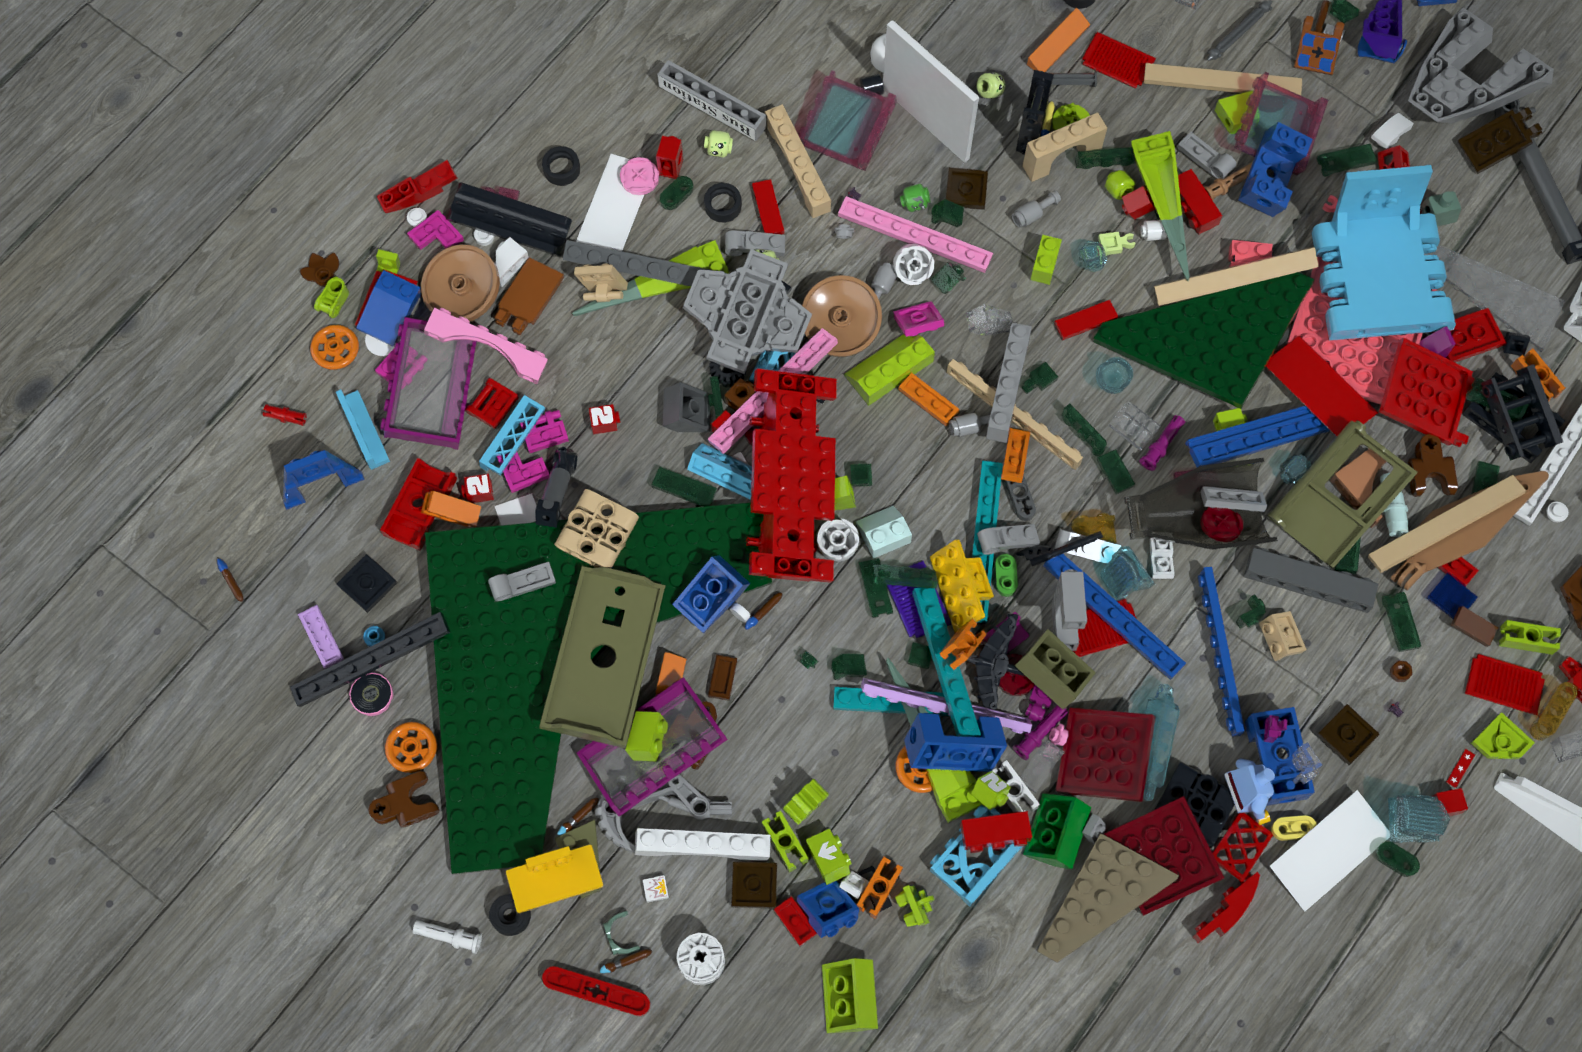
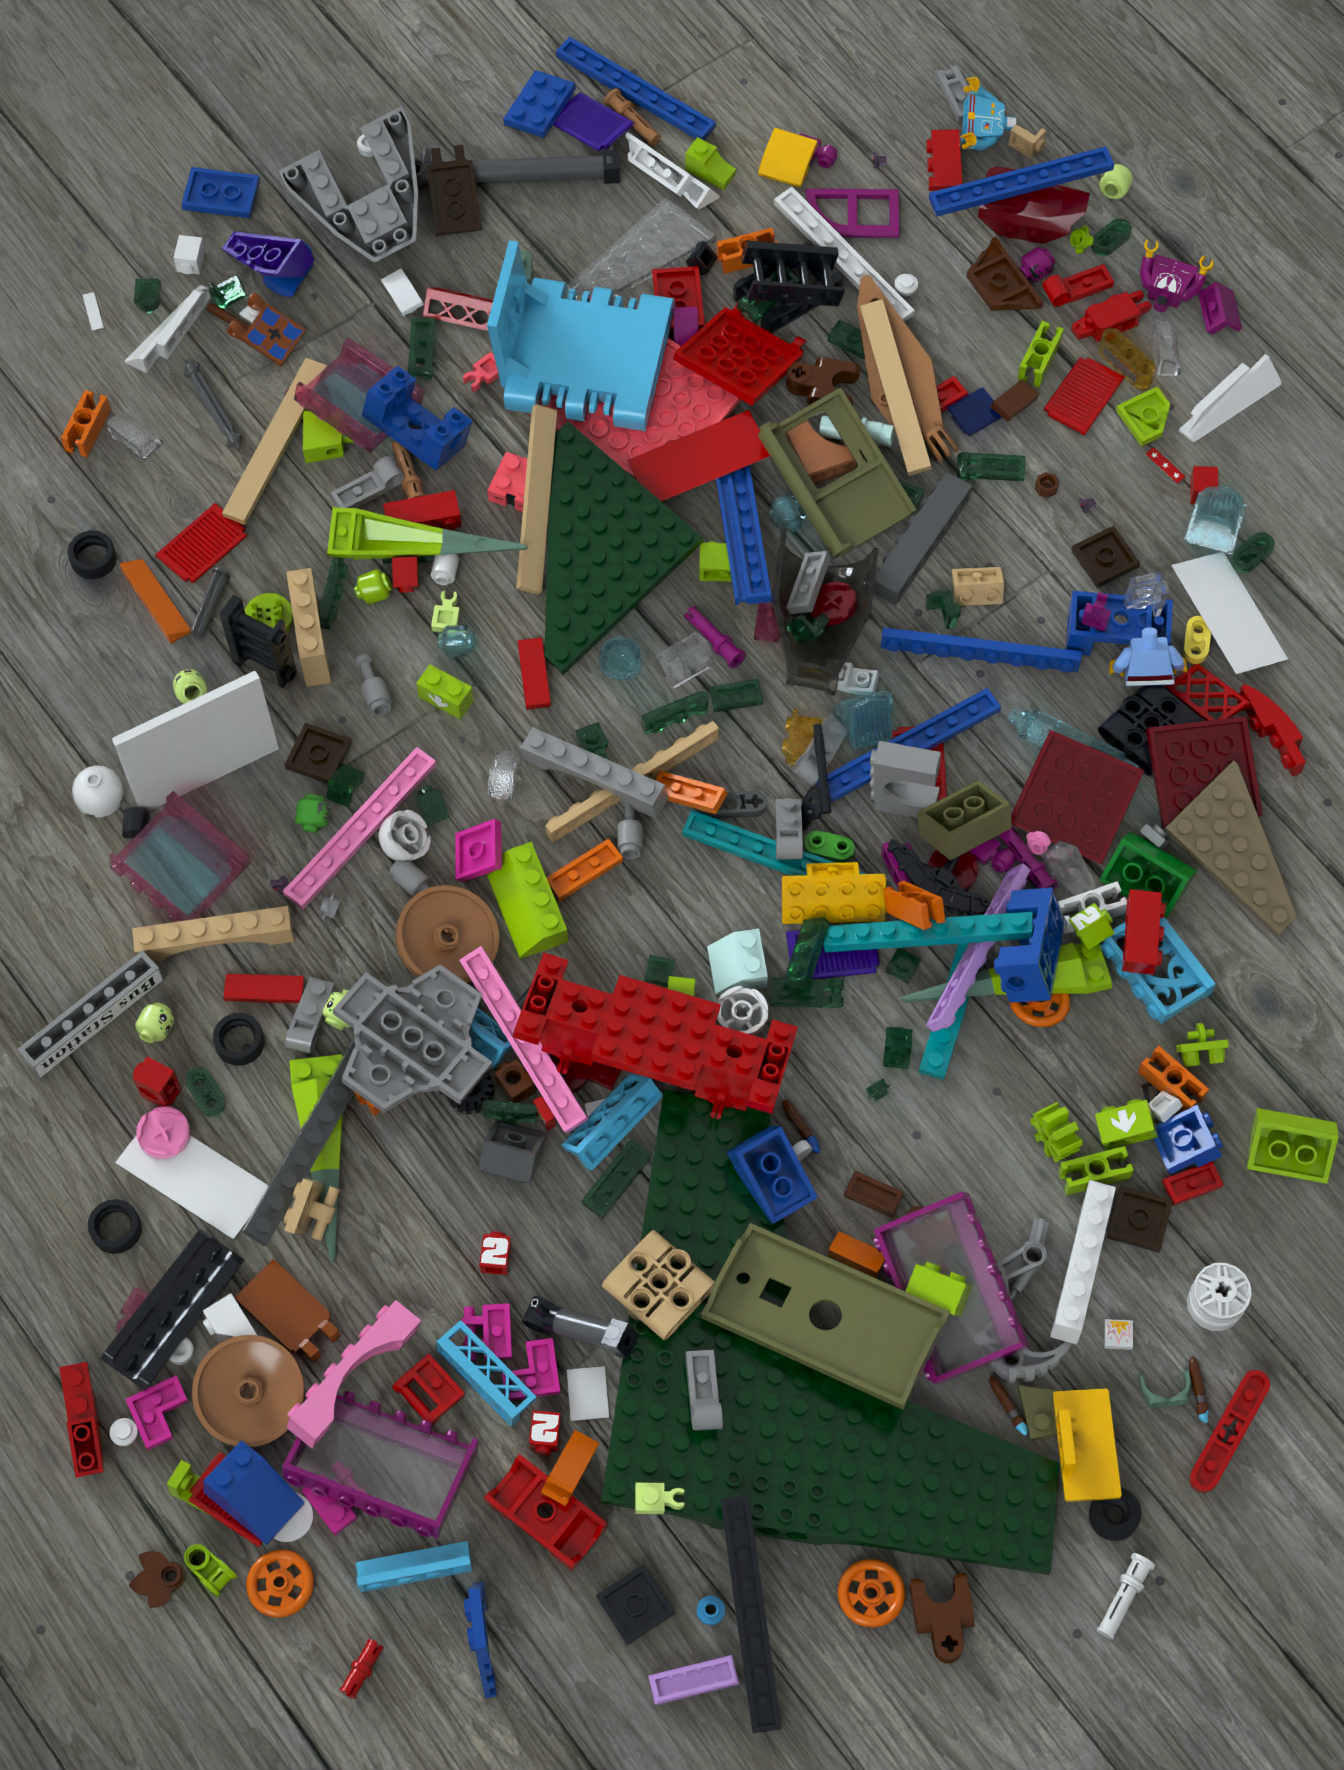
camera: 75 degrees left, 5 degrees down
black tile [349,673,394,716] -> none
none -> yellowish green plate [635,1483,684,1514]
none -> clear green bracket [786,613,829,645]

